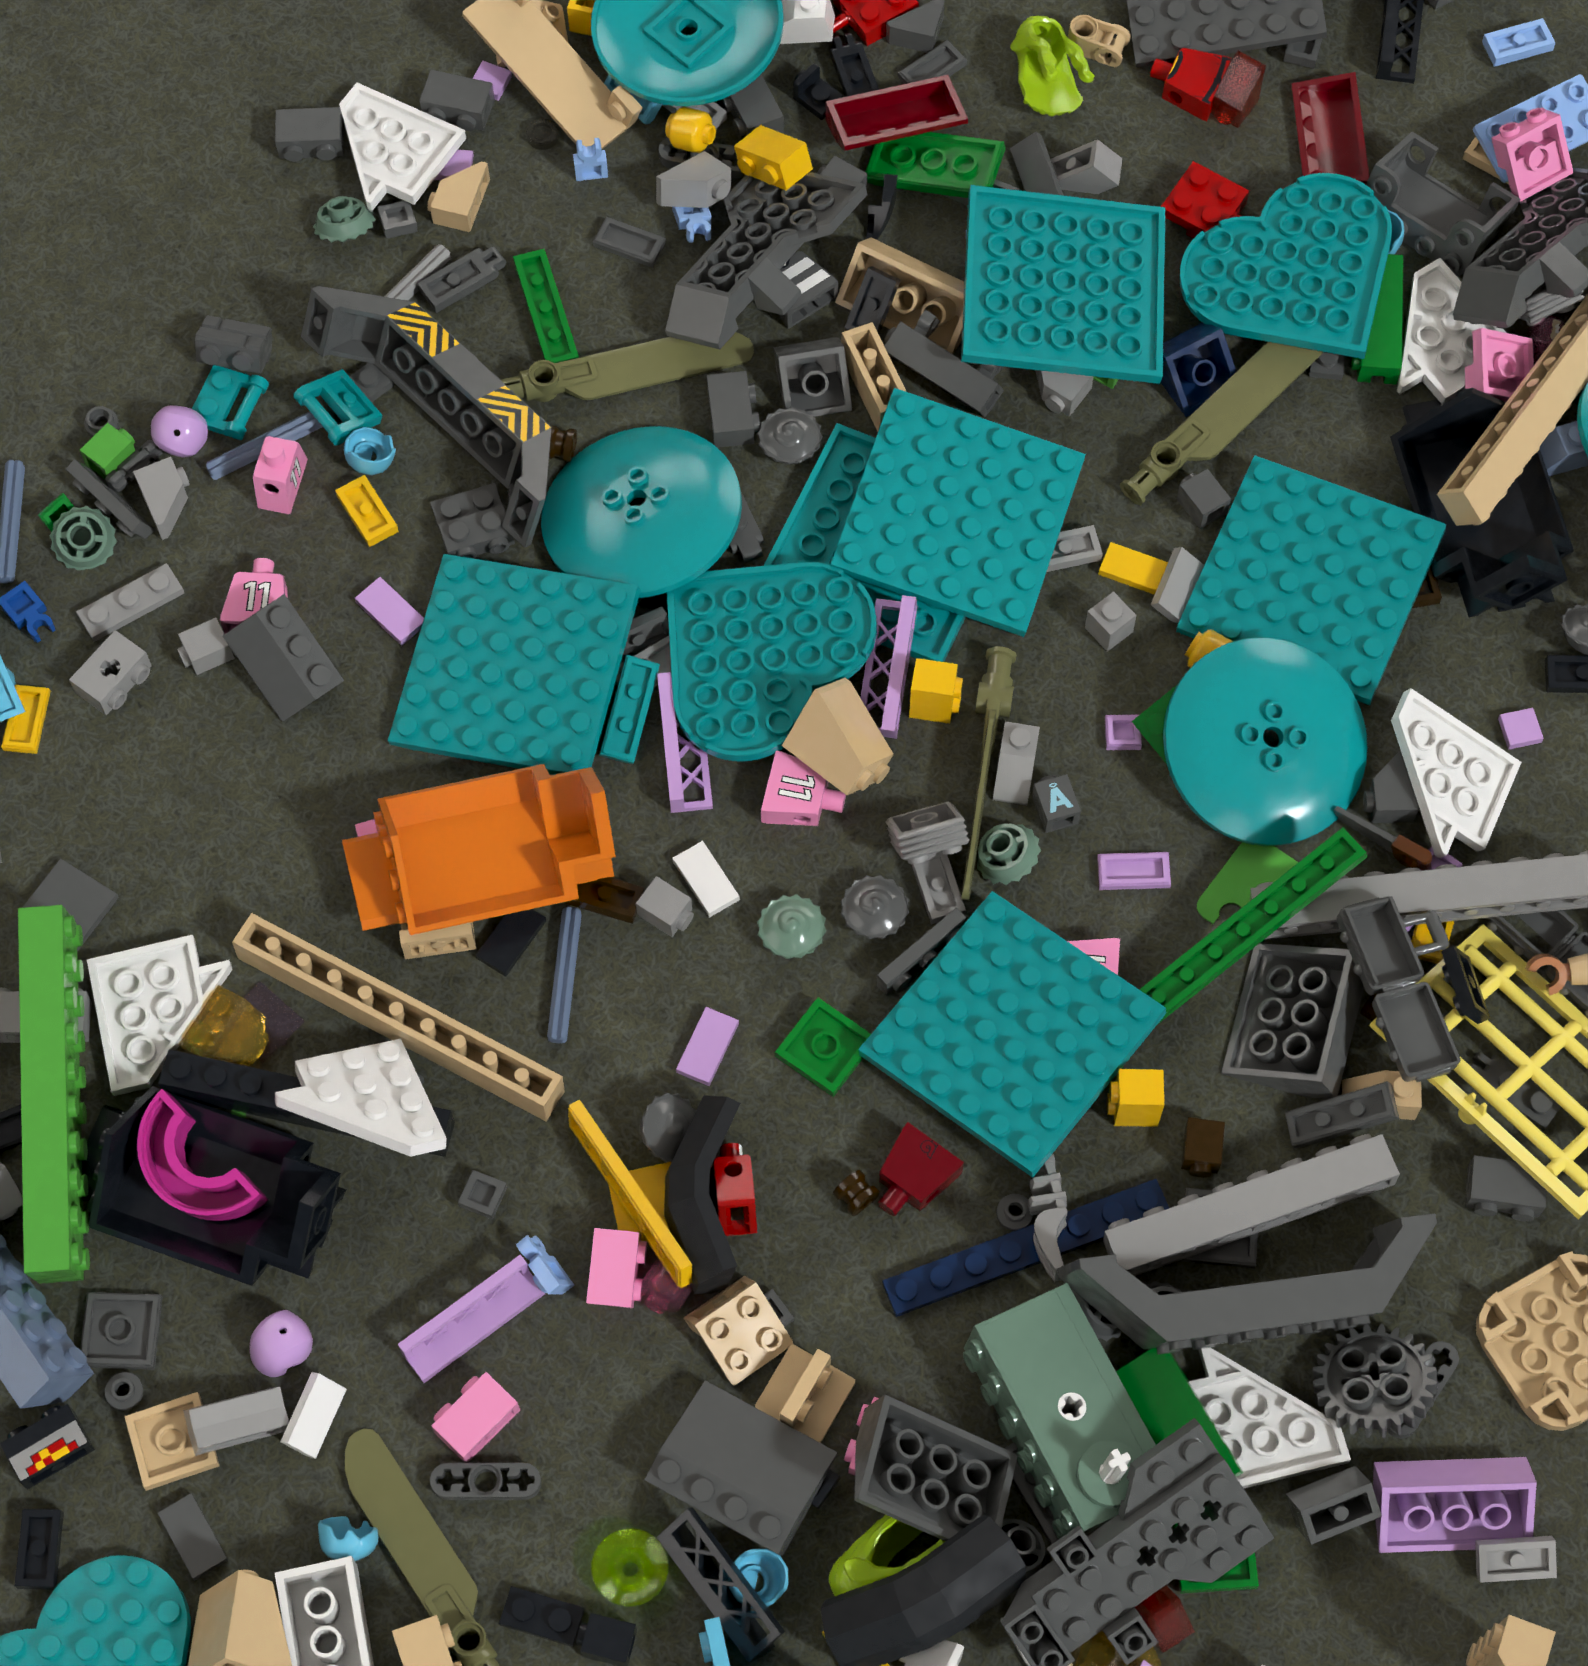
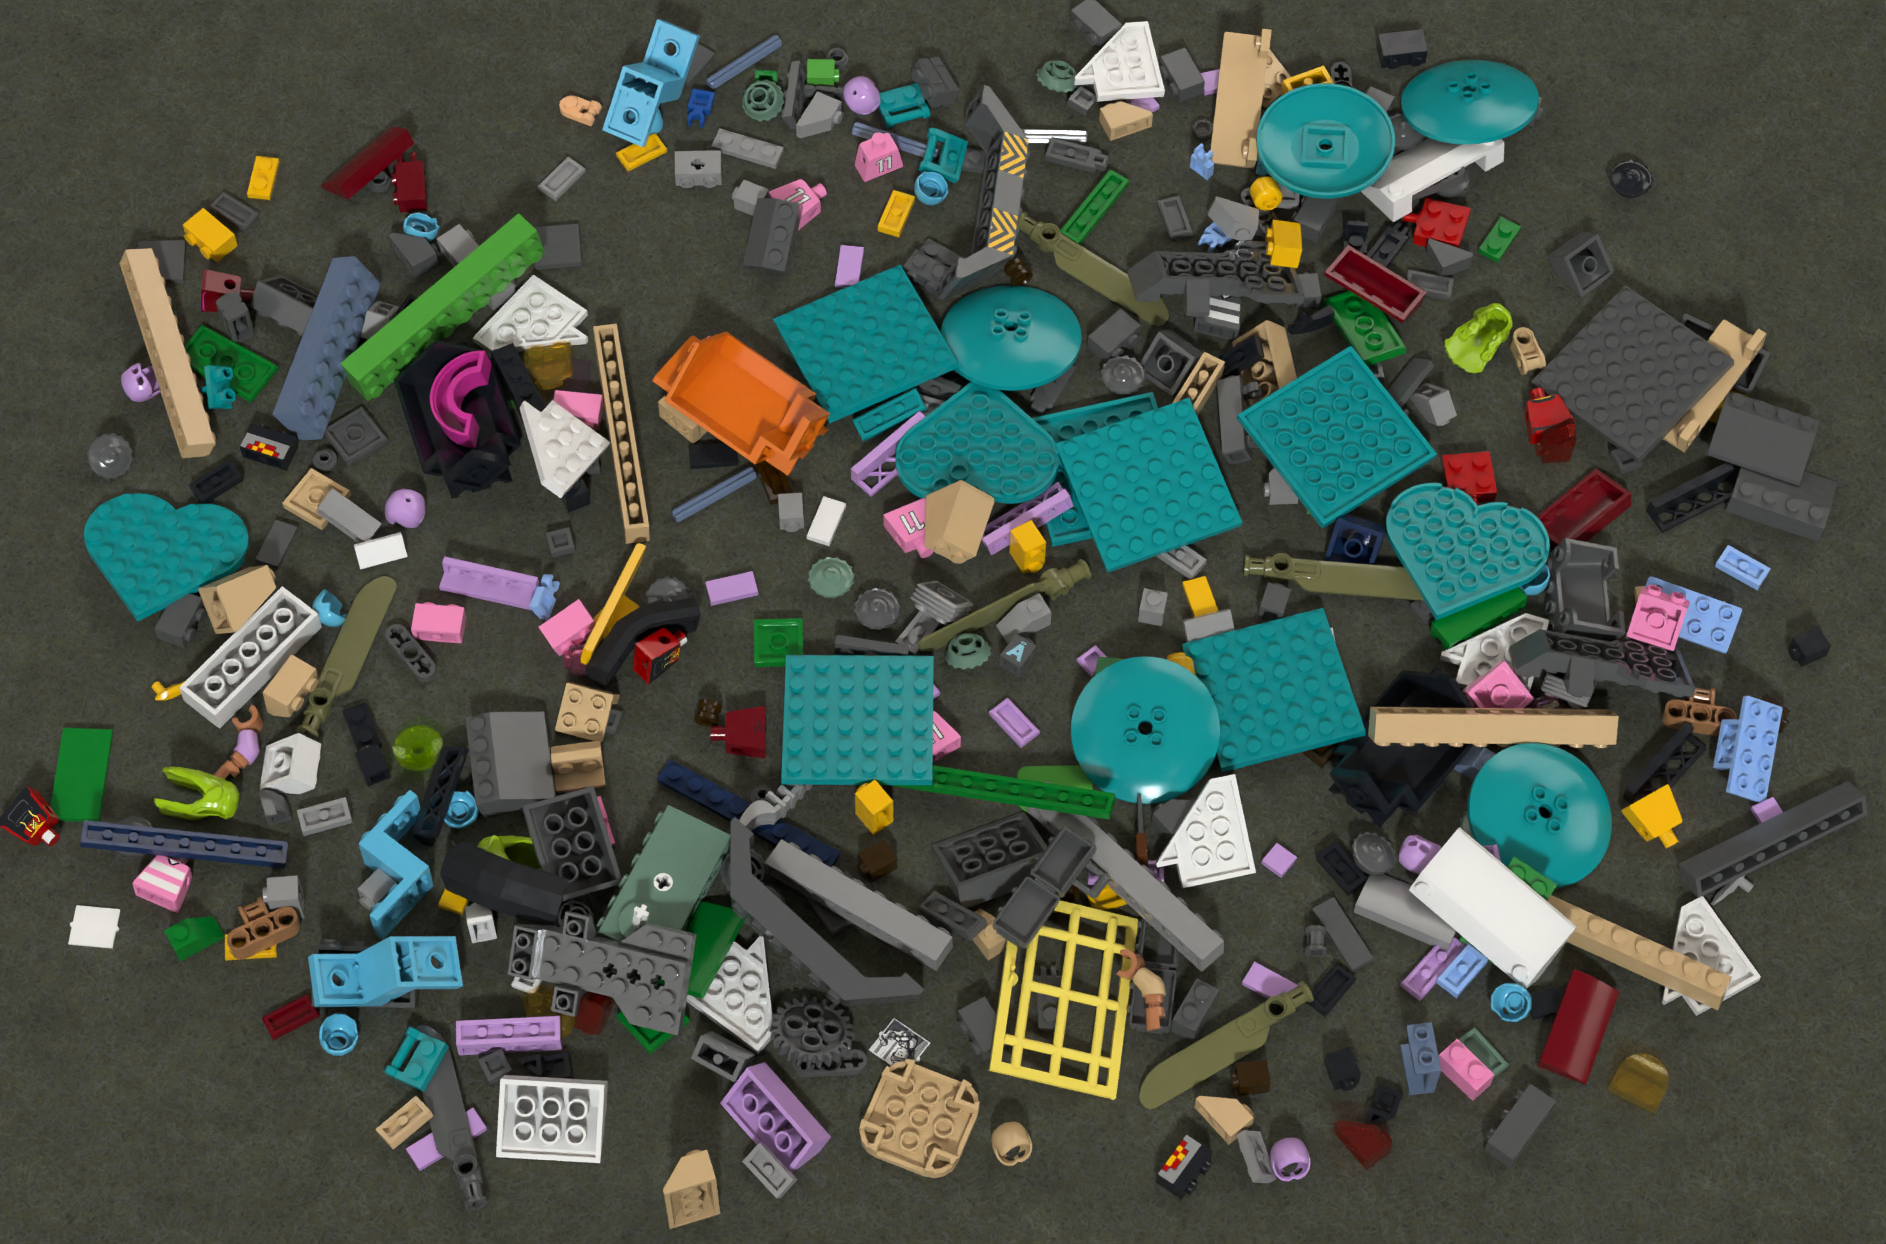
camera: 50 degrees right, 5 degrees down
black plate [1441,945,1490,1024] -> none
none -> bright pink brick [553,390,604,430]
none -> piece [869,1018,930,1065]

